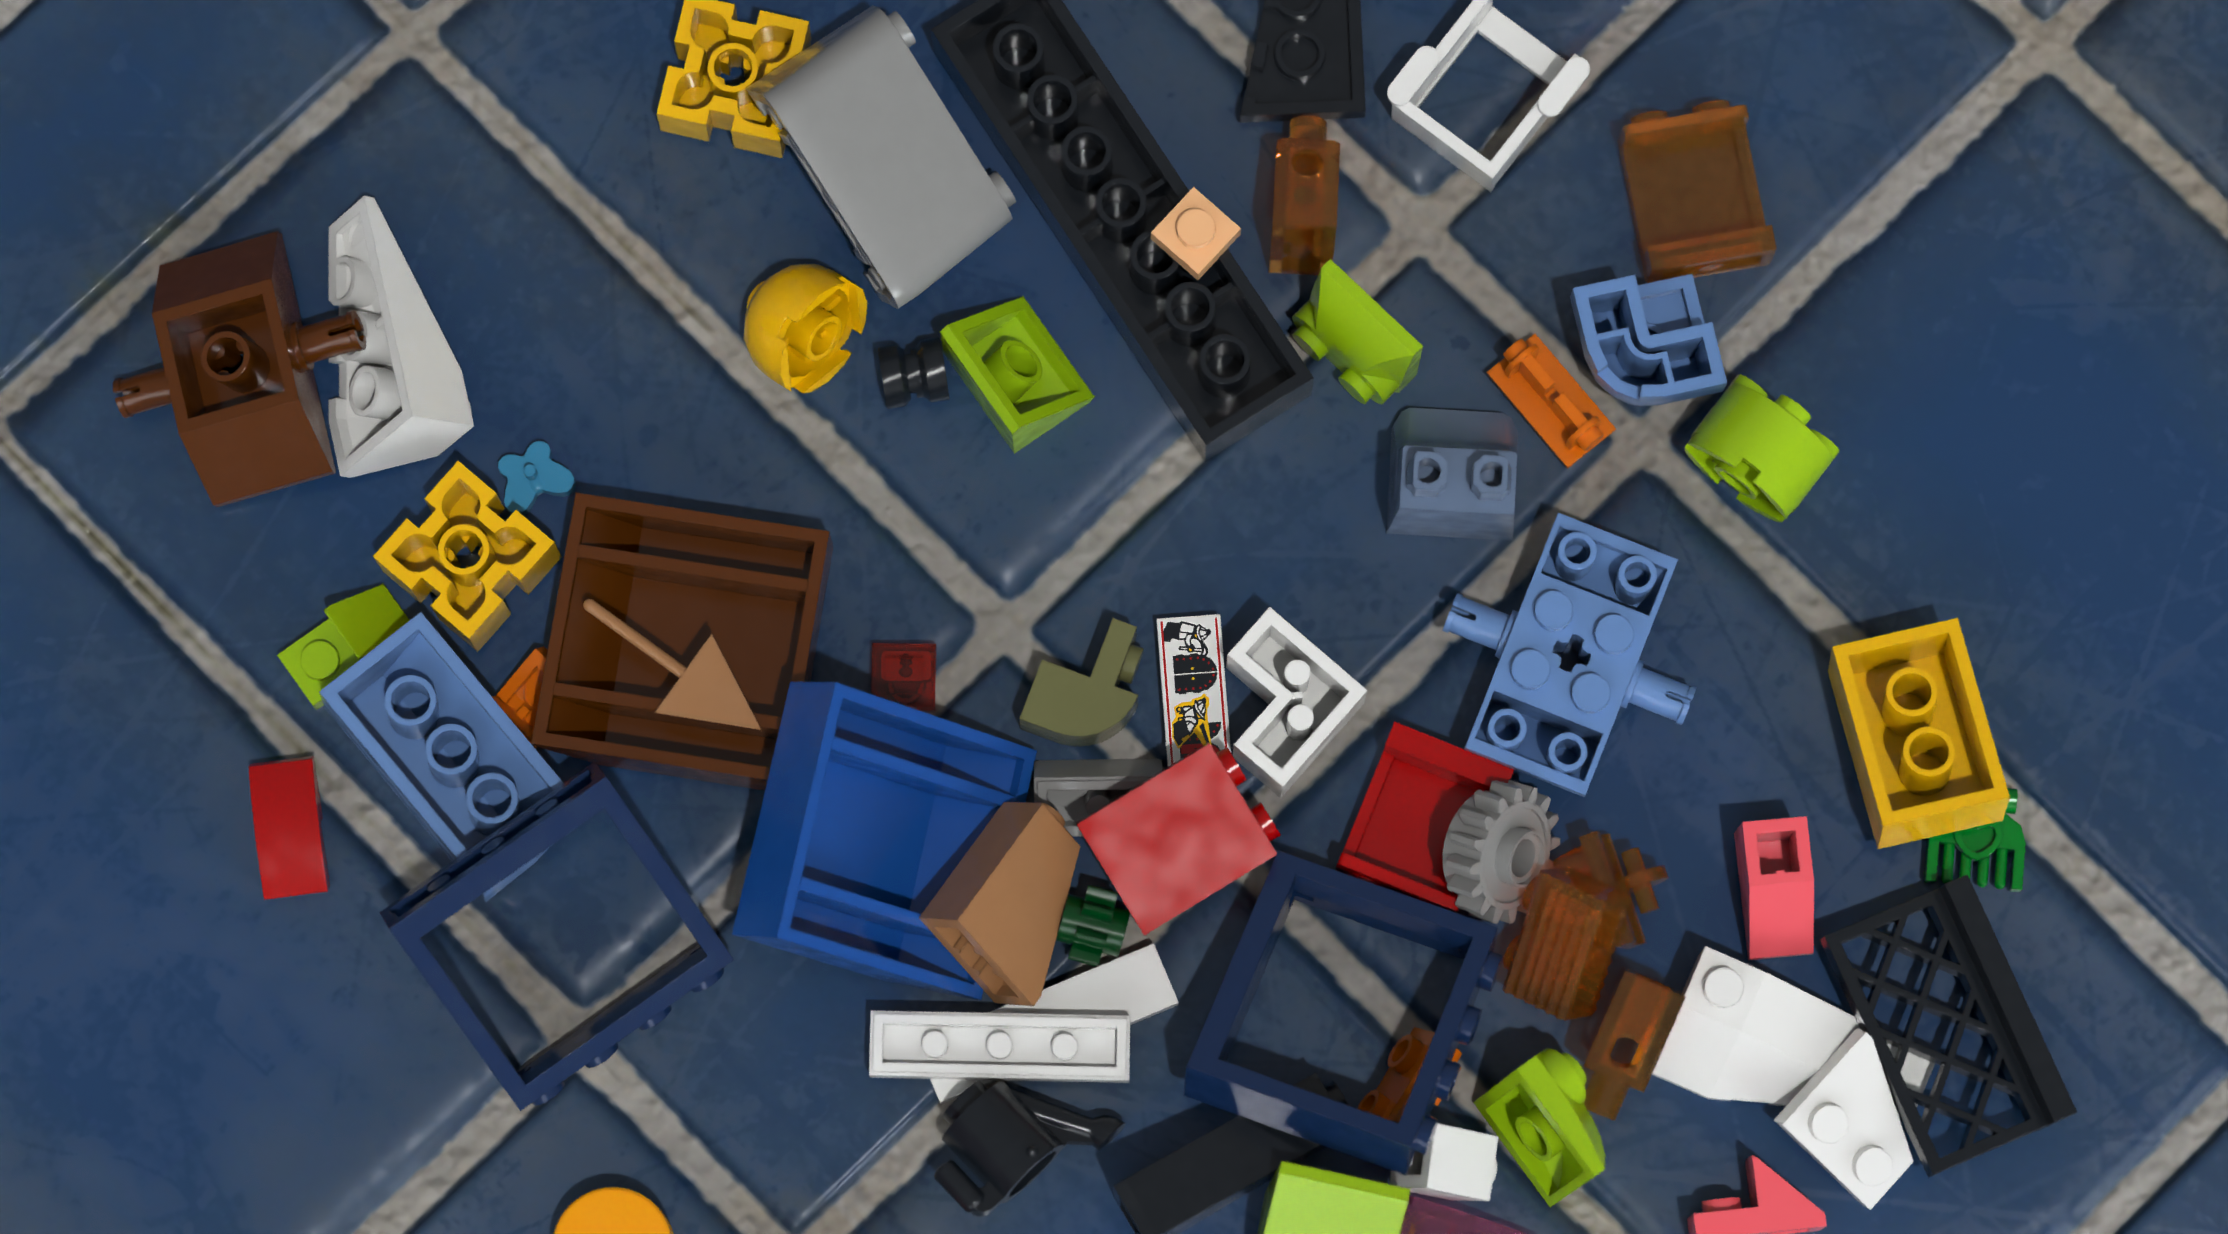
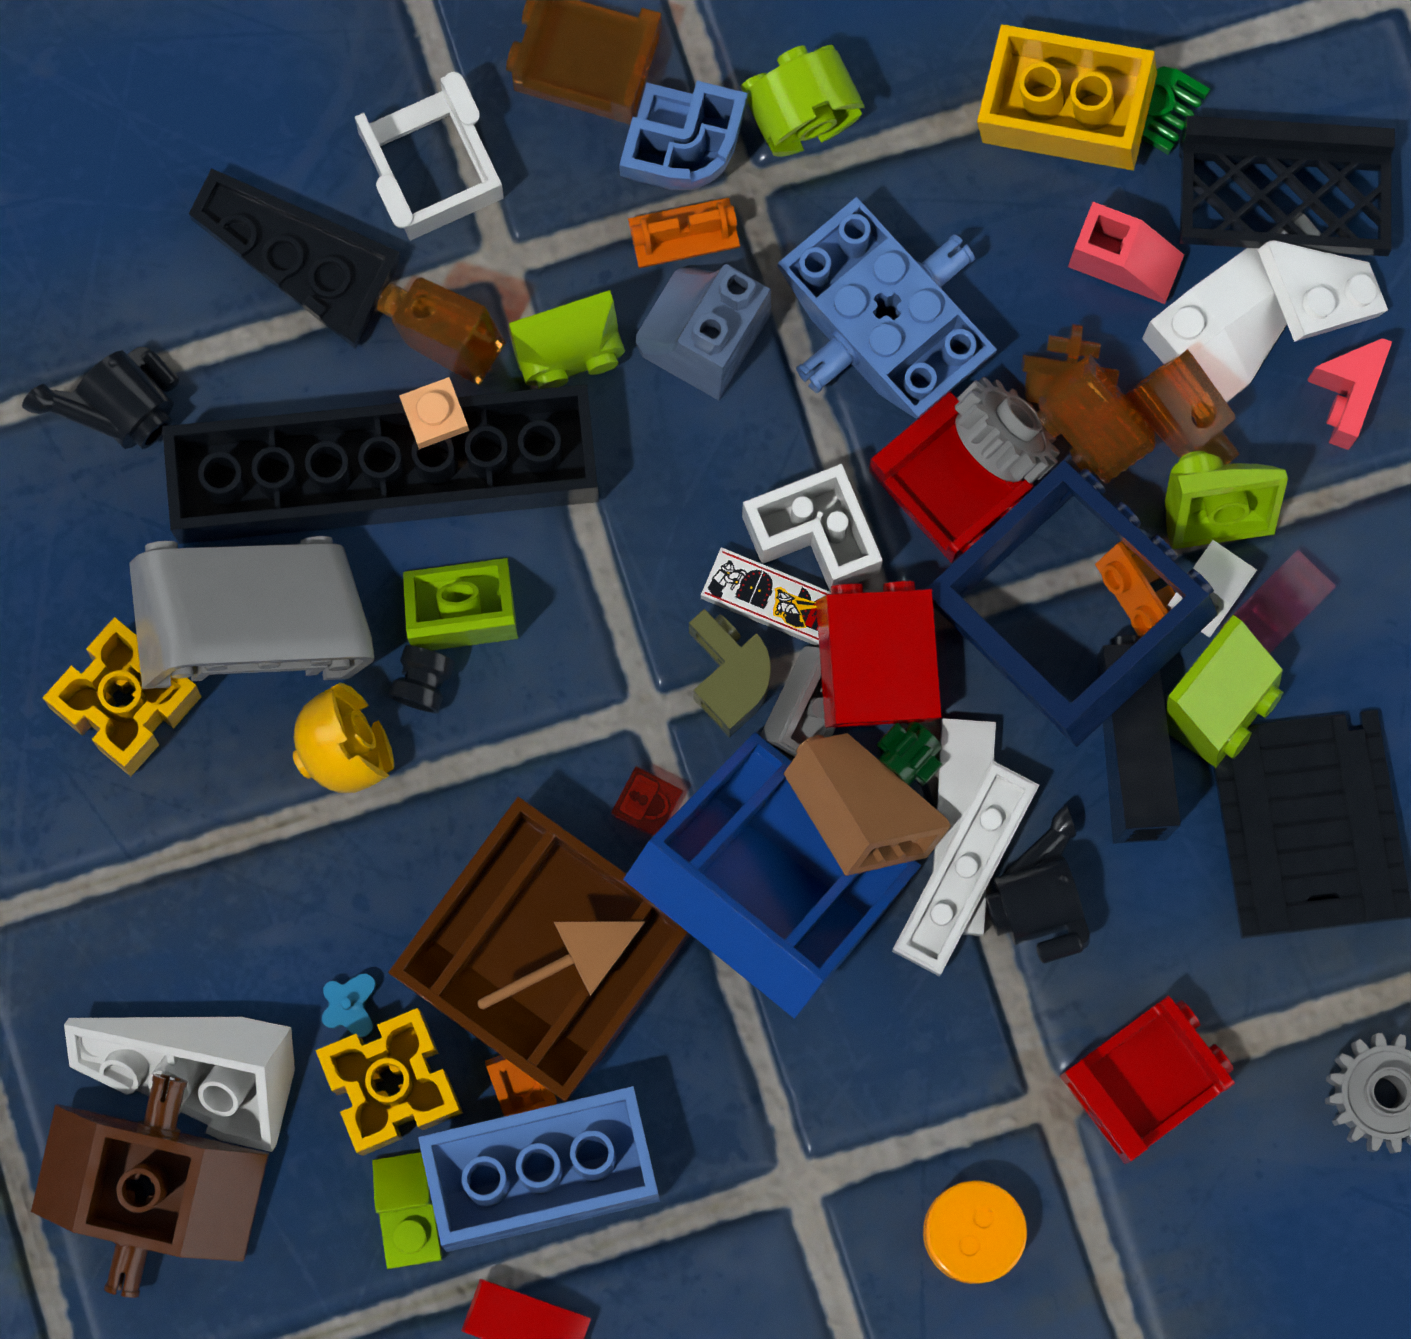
camera: 65 degrees left, 0 degrees up
dark blue window [379,762,734,1111] -> none

